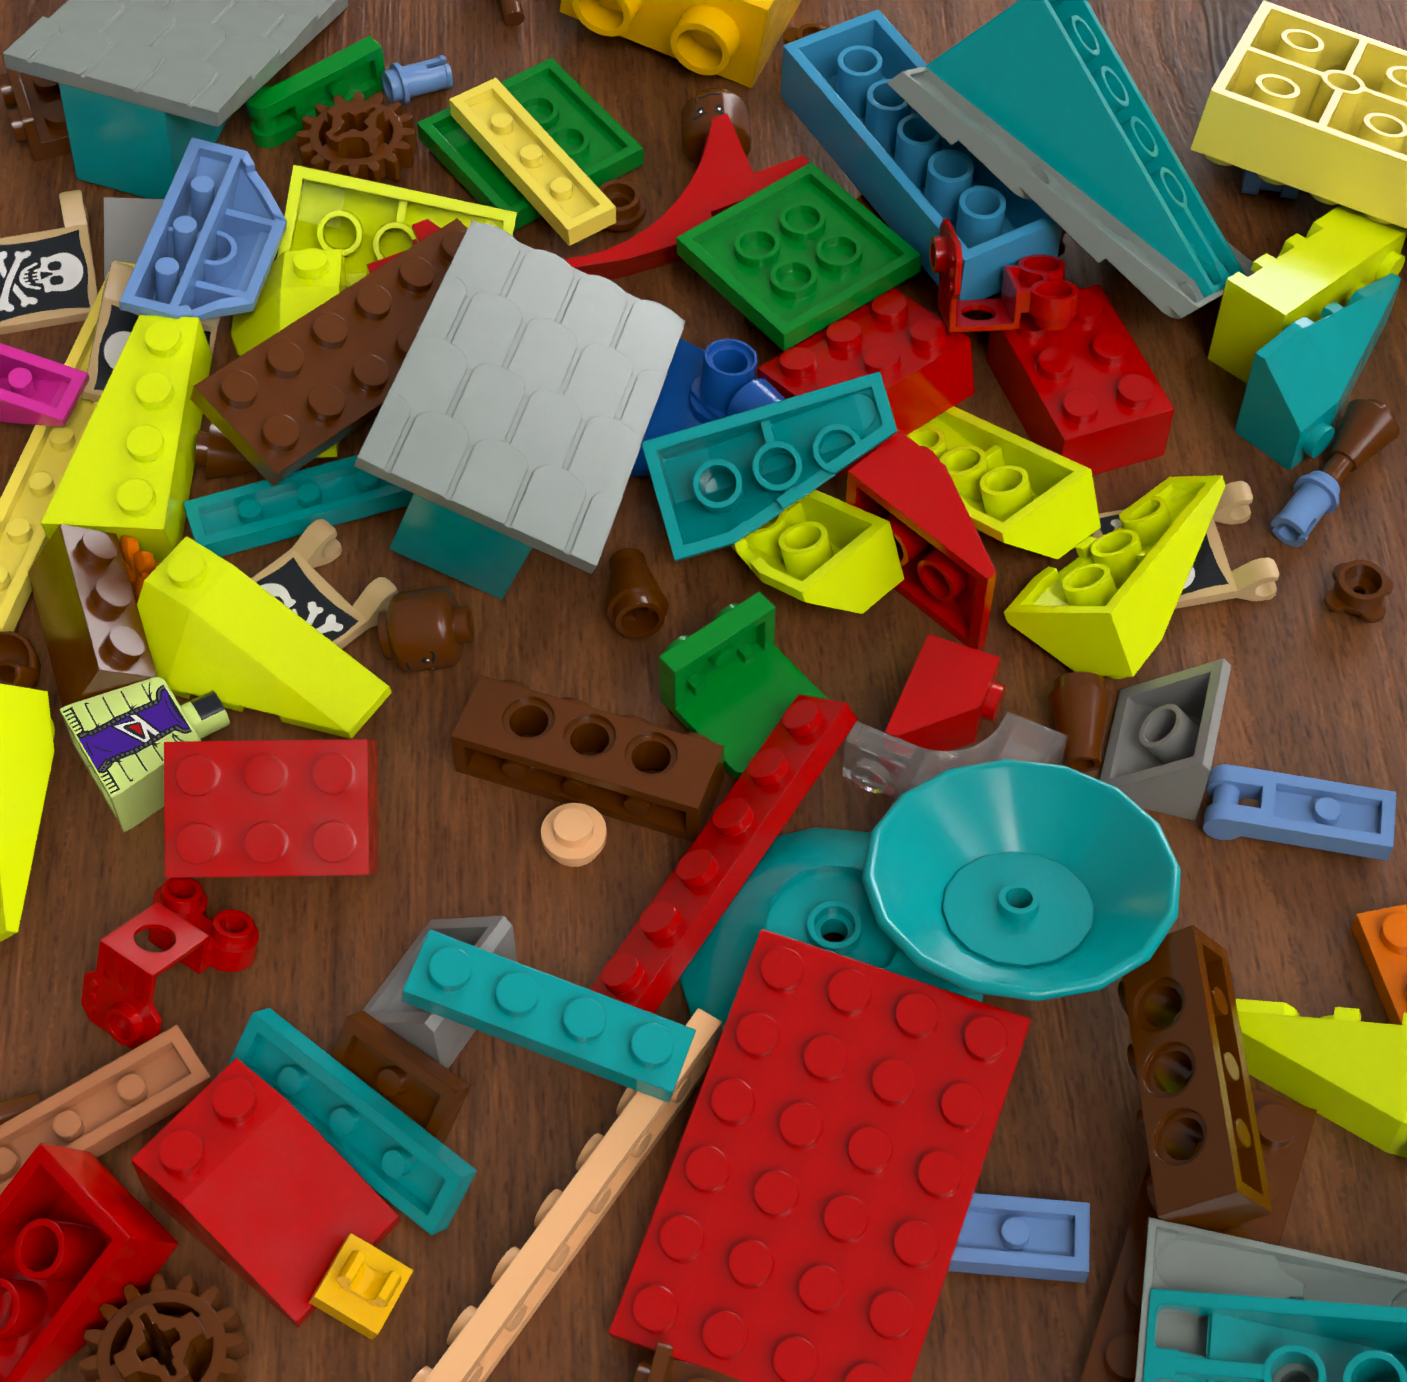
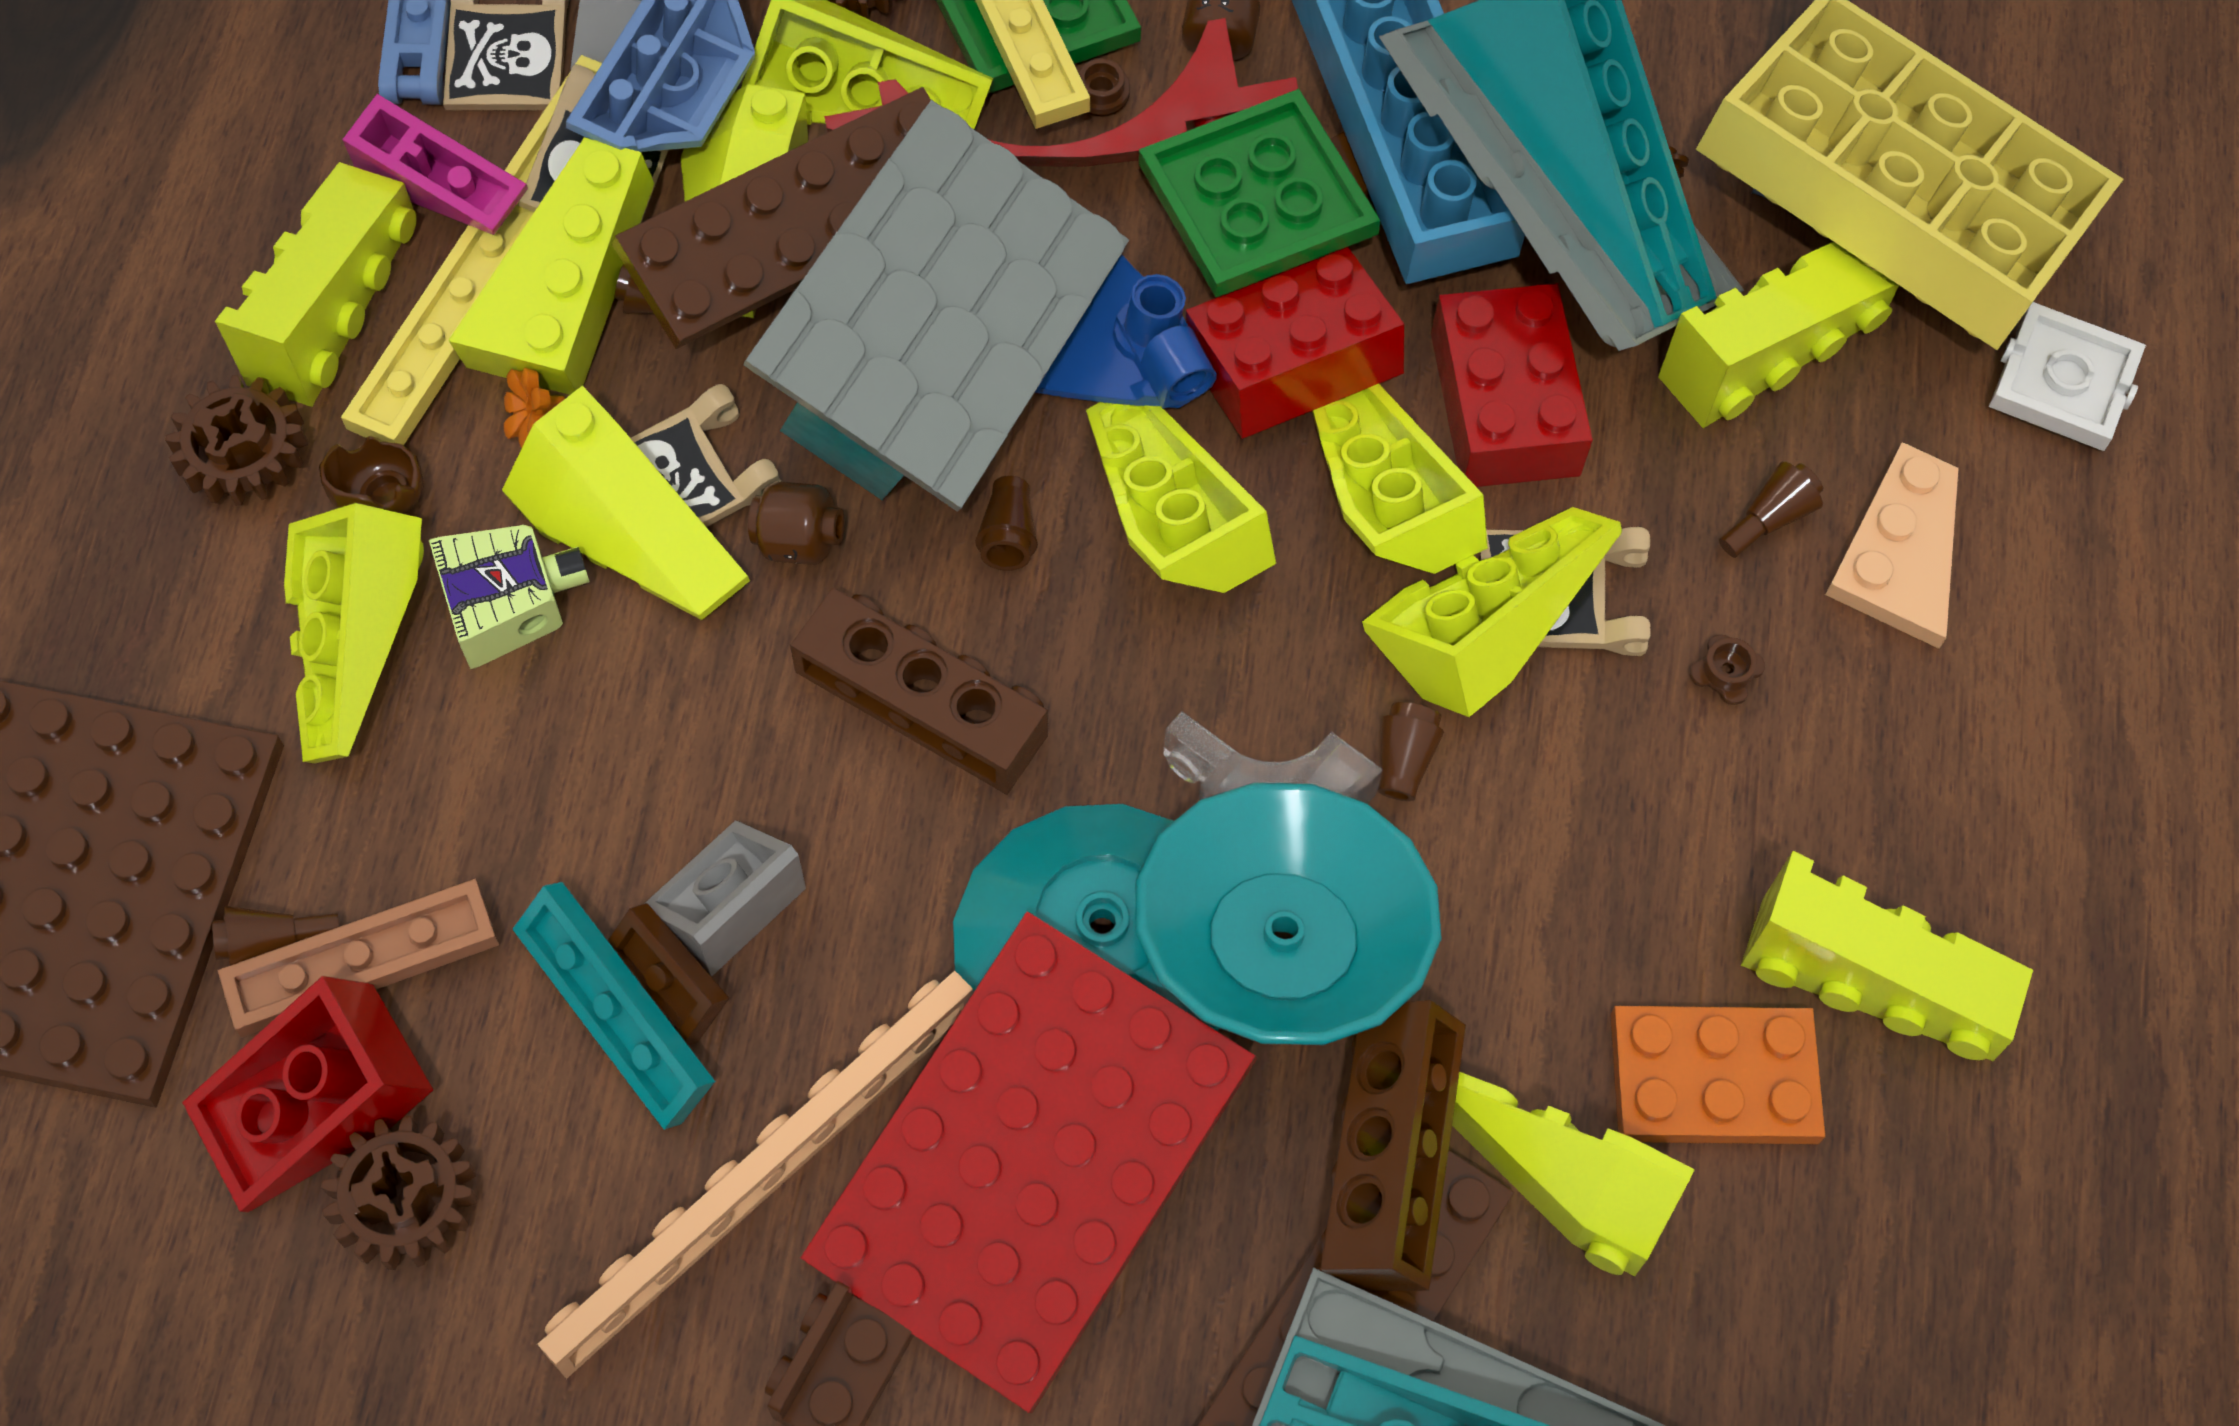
camera: 10 degrees right, 10 degrees up
reddish brown brick [28,524,157,707] -> none
red piece [81,877,259,1050] -> none
red slope [131,1058,400,1327] -> none
red brick [164,739,379,878] -> none
teal plate [183,455,414,557] -> none
yellow tile [309,1233,414,1340] -> none
teal plate [401,930,696,1103] -> none
light nougat plate [541,803,607,867] -> none
red plate [589,694,858,1014] -> none
teal wedge [641,371,897,562] -> none
green bracket [659,591,828,779] -> none
red slope [846,431,997,651] -> none
red slope [881,634,1006,771] -> none
red piece [929,219,1079,333] -> none
medium blue plate [949,1193,1090,1283] -> none
light grey slope [1100,658,1231,821] -> none
medium blue plate [1203,764,1396,861] -> none
teal wedge [1235,273,1401,471] -> none
medium blue pin [1271,471,1340,547] -> none

